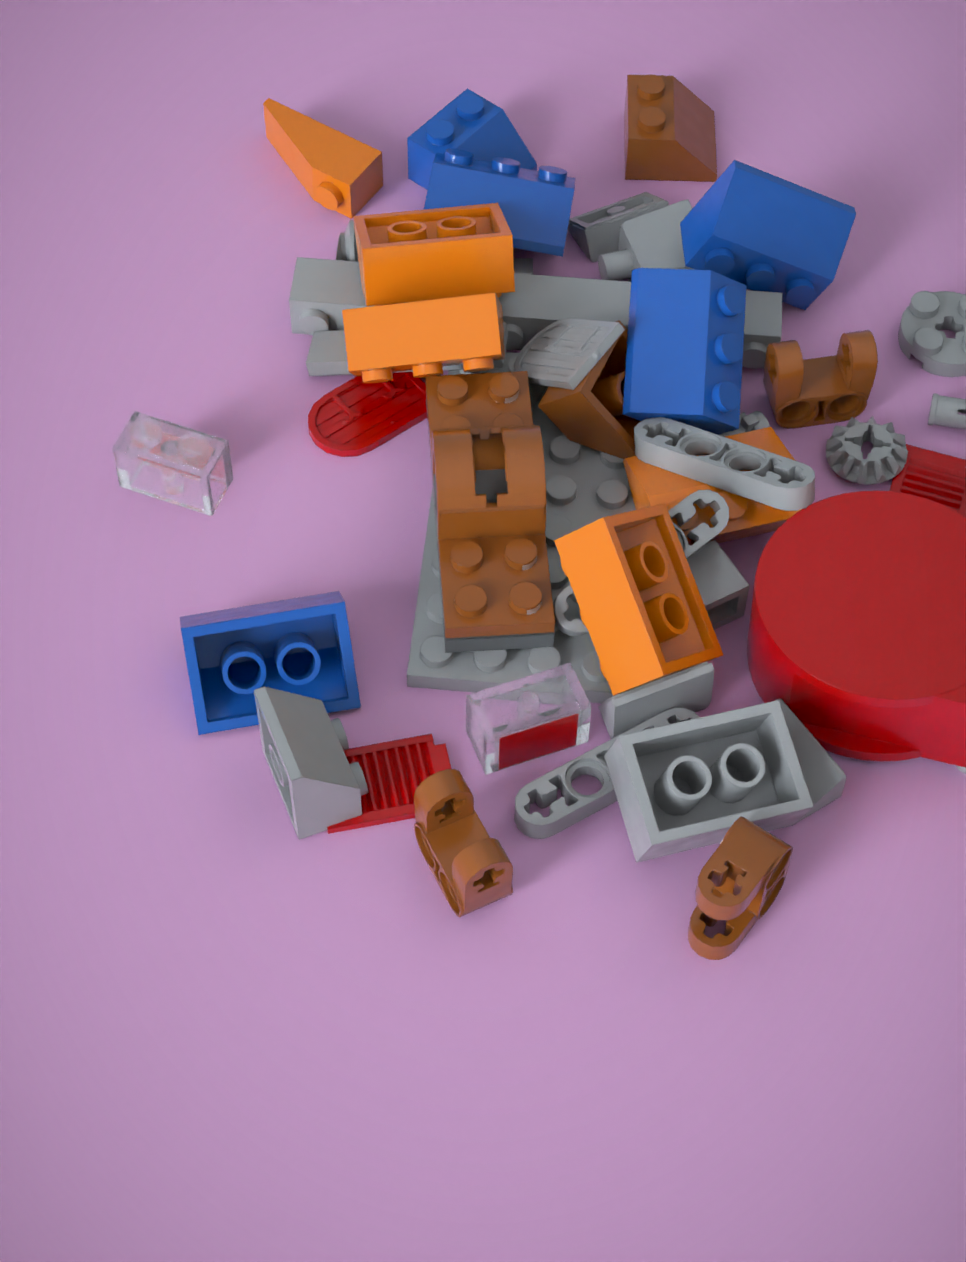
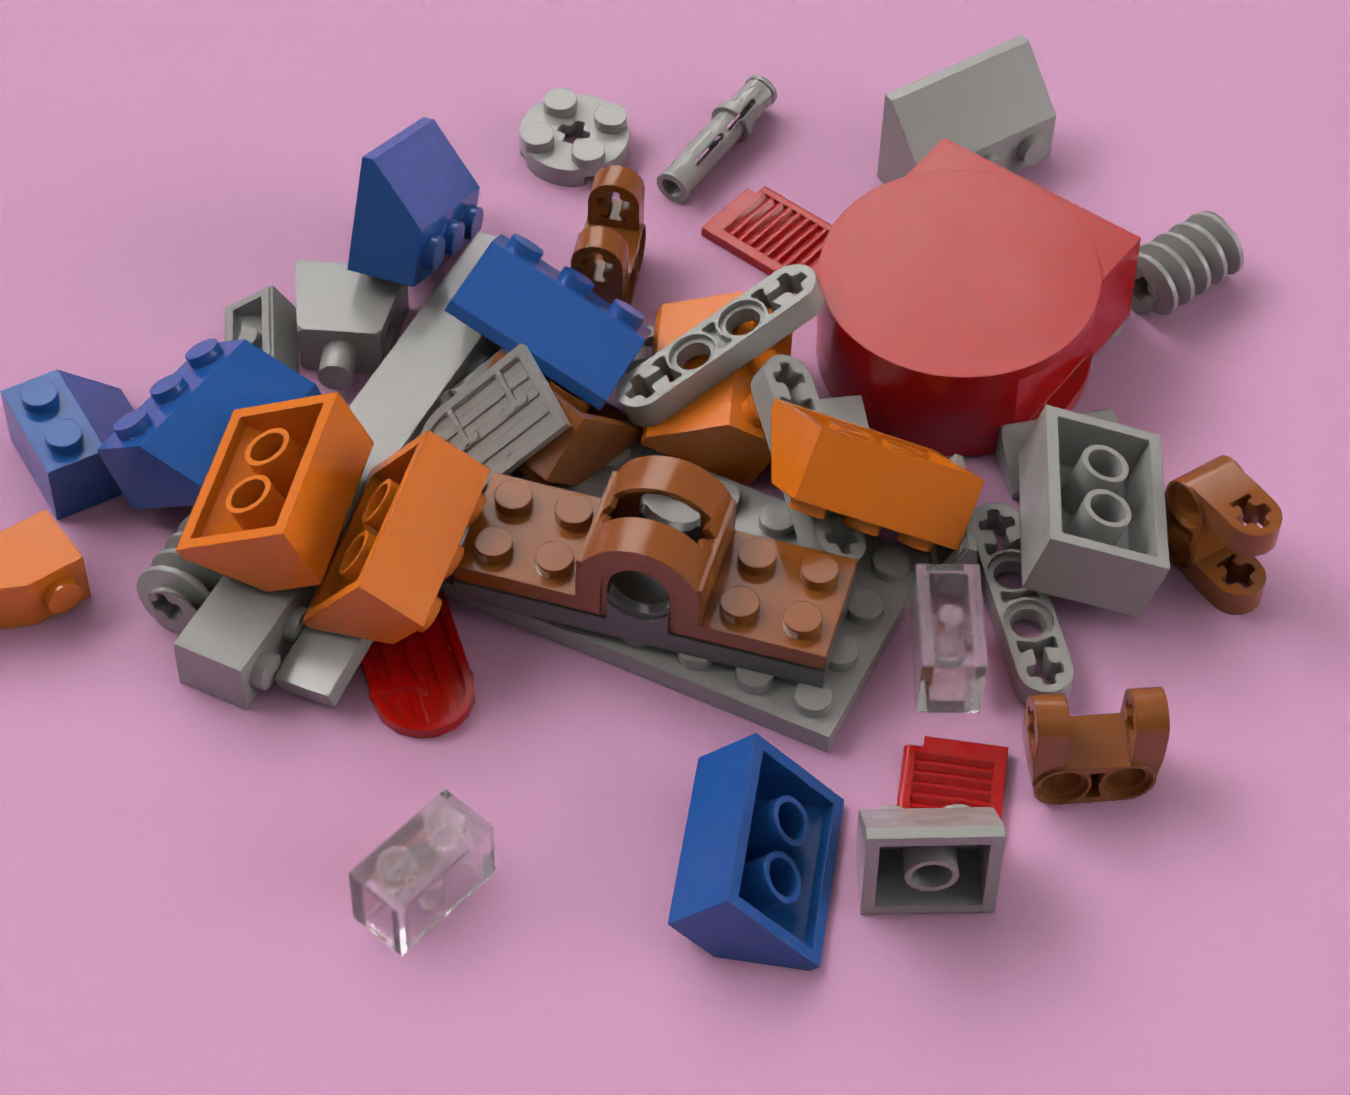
camera: 70 degrees left, 5 degrees down
dark orange slope [624,74,717,182] -> none
light grey gear [826,416,908,484] -> none

